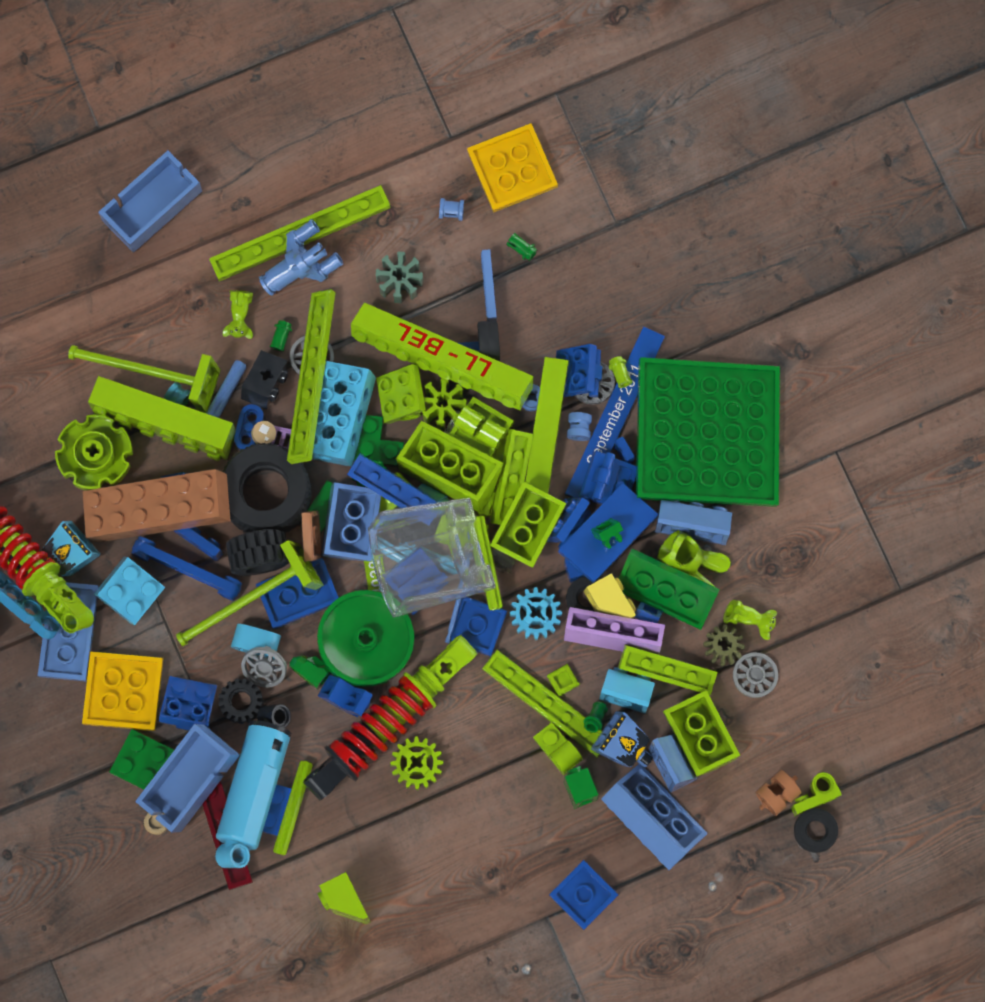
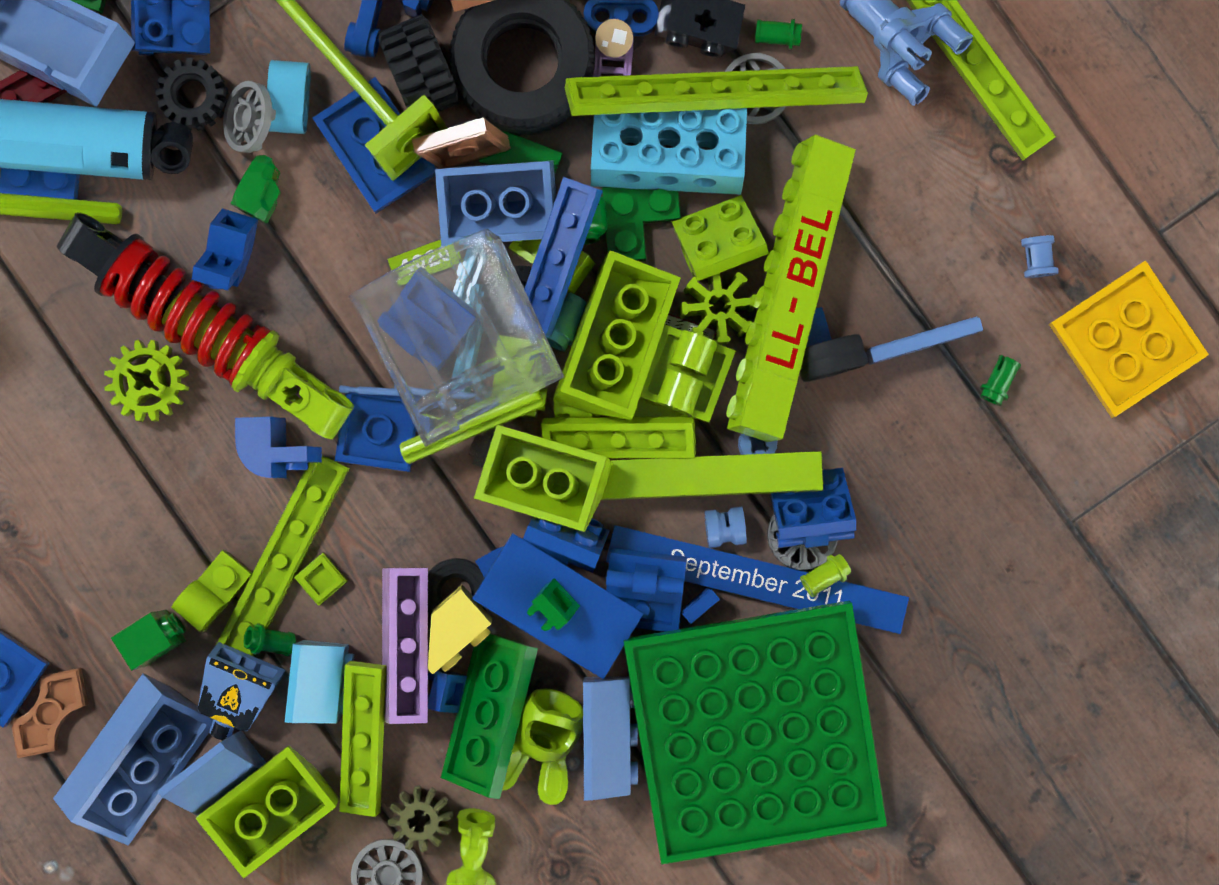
camera: 75 degrees right, 10 degrees up
green dish [317,590,414,687] -> none
sand green gear [376,252,423,304] -> none
medium azure gear [510,587,562,640] -> none
none -> nougat tile [11,668,88,758]
none -> brick [235,417,322,478]

